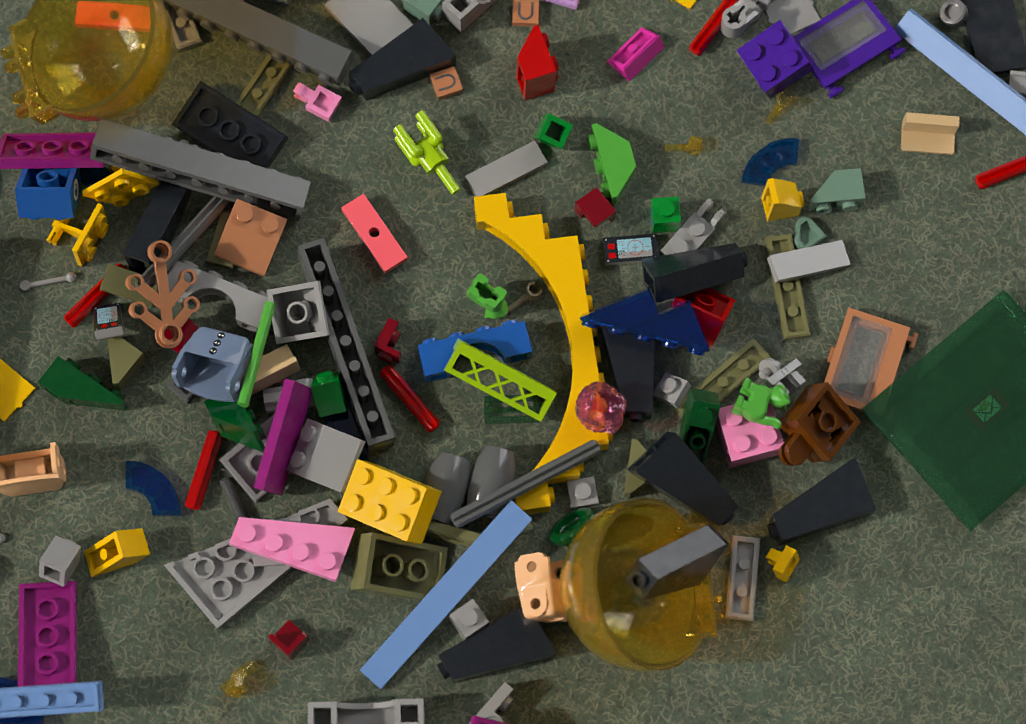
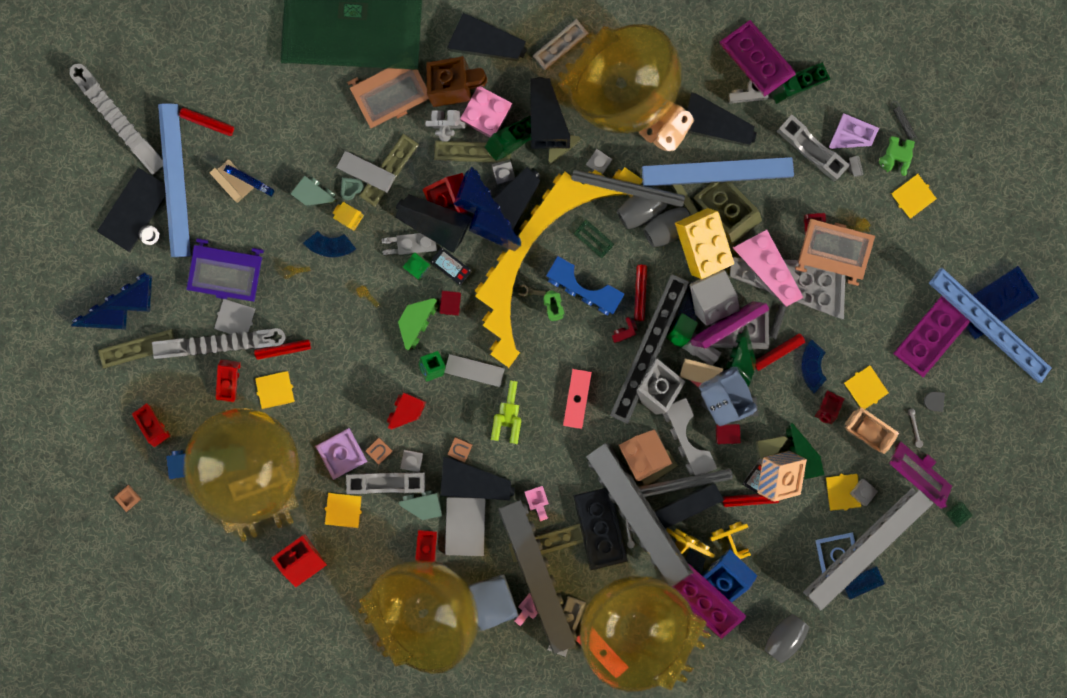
camera: 135 degrees left, 15 degrees up
light grey hinge [20,272,76,291] -> none
light grey brick [39,536,81,587] -> none
yellow slope [84,528,150,577] -> none
olive tile [99,263,157,307] -> none
nougat plant [125,240,200,348] -> none
bright green bar [237,301,276,407] -> none
lime fence [444,338,557,422] -> none
light grey brick [450,599,489,640] -> none
dark green hair [549,508,599,558] -> none
clear pink hair [575,381,627,433] -> none
dark pink slope [607,27,664,82] -> none
black slope [624,525,729,600] -> none
bright green animal [731,377,790,429] -> none
dark purple brick [736,20,814,98] -> none
yellow tile [765,545,800,583] -> none
none -> clear blue tile [224,165,275,197]
none -> light grey plate [400,450,423,472]
none -> light nougat container [757,451,807,502]
none -> piece [795,219,875,286]
none -> dark red bracket [815,390,845,424]
none -> yellow piece [844,365,889,409]

